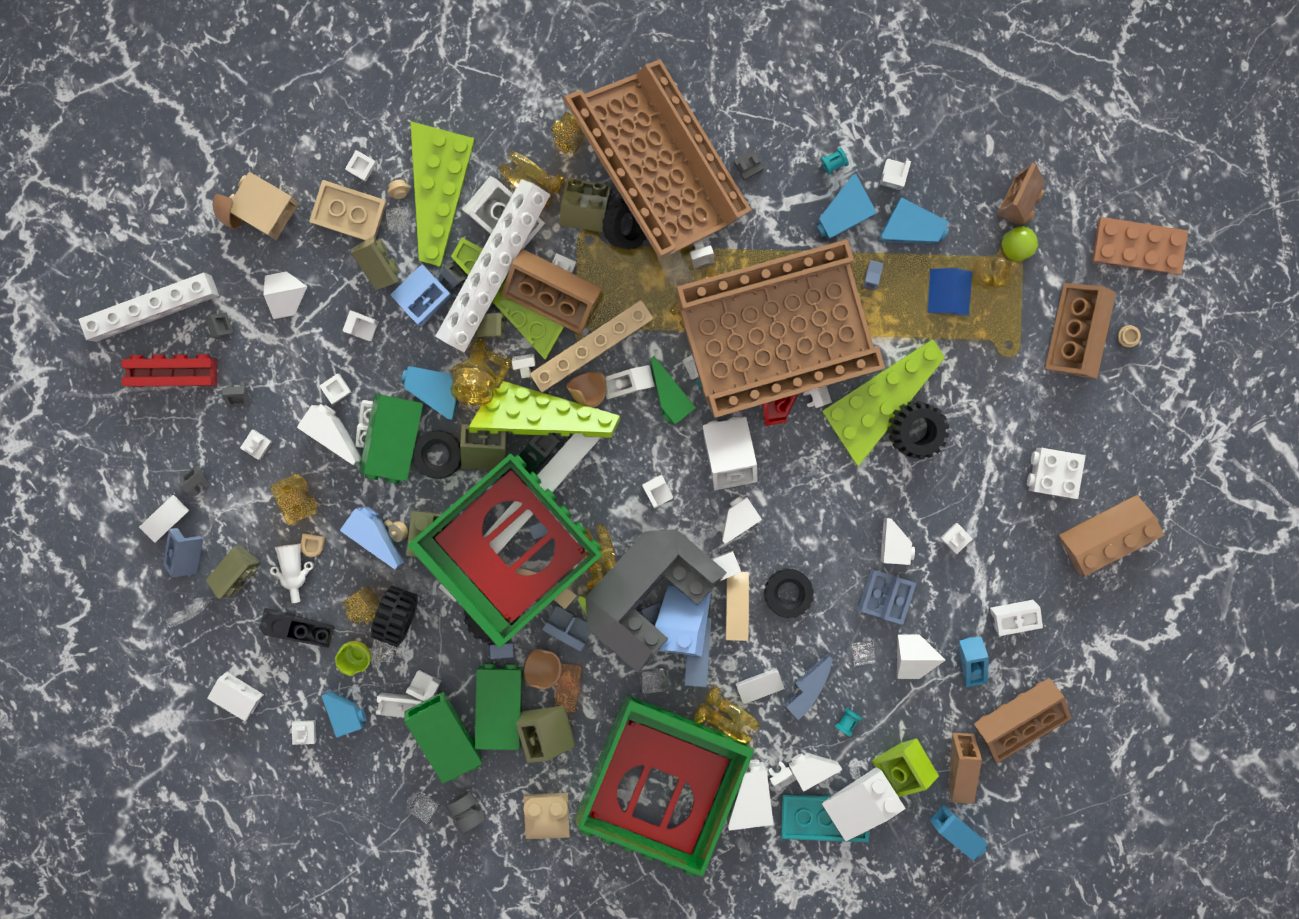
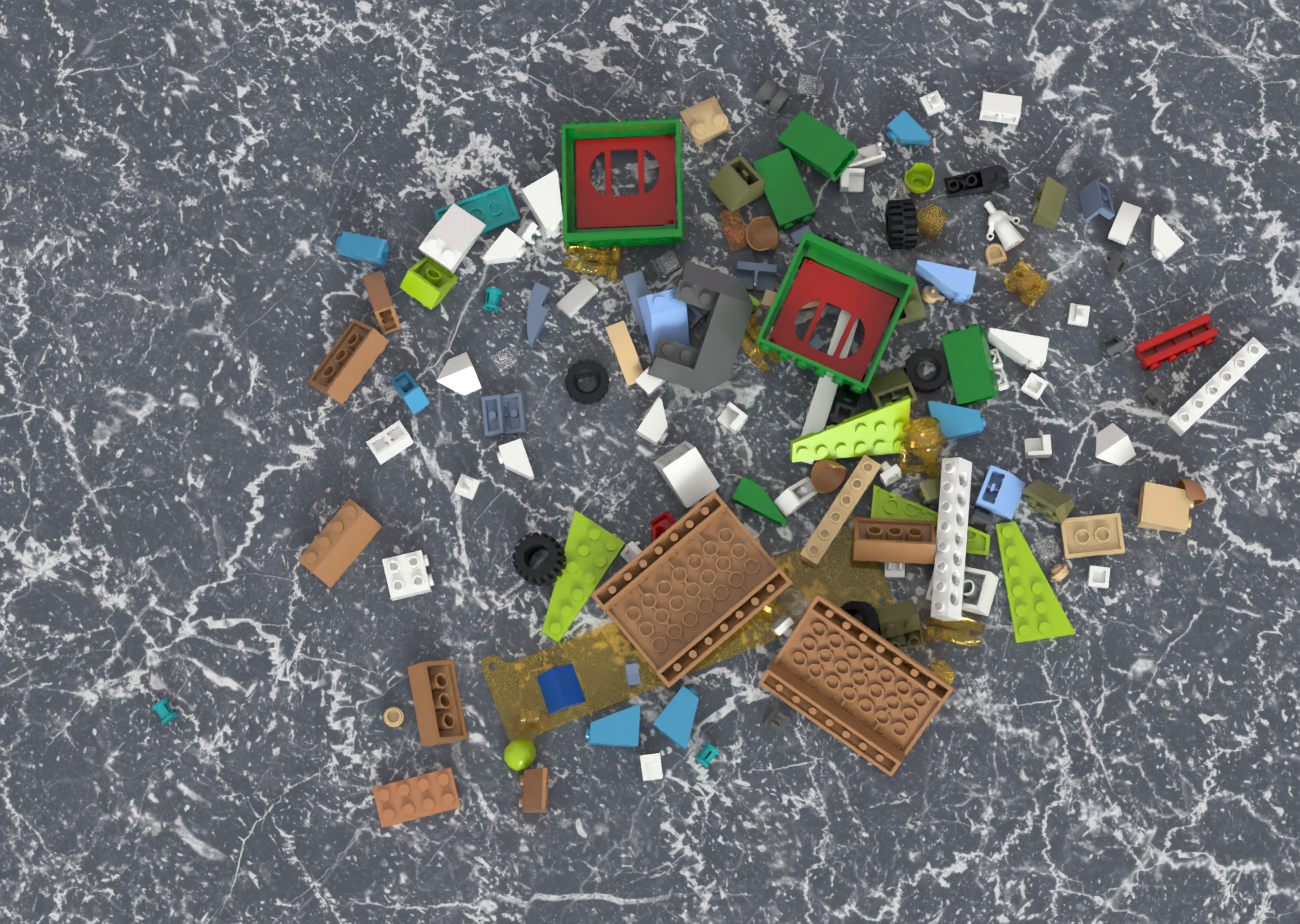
camera: 160 degrees right, 10 degrees down
none -> white slope [1150,214,1184,263]

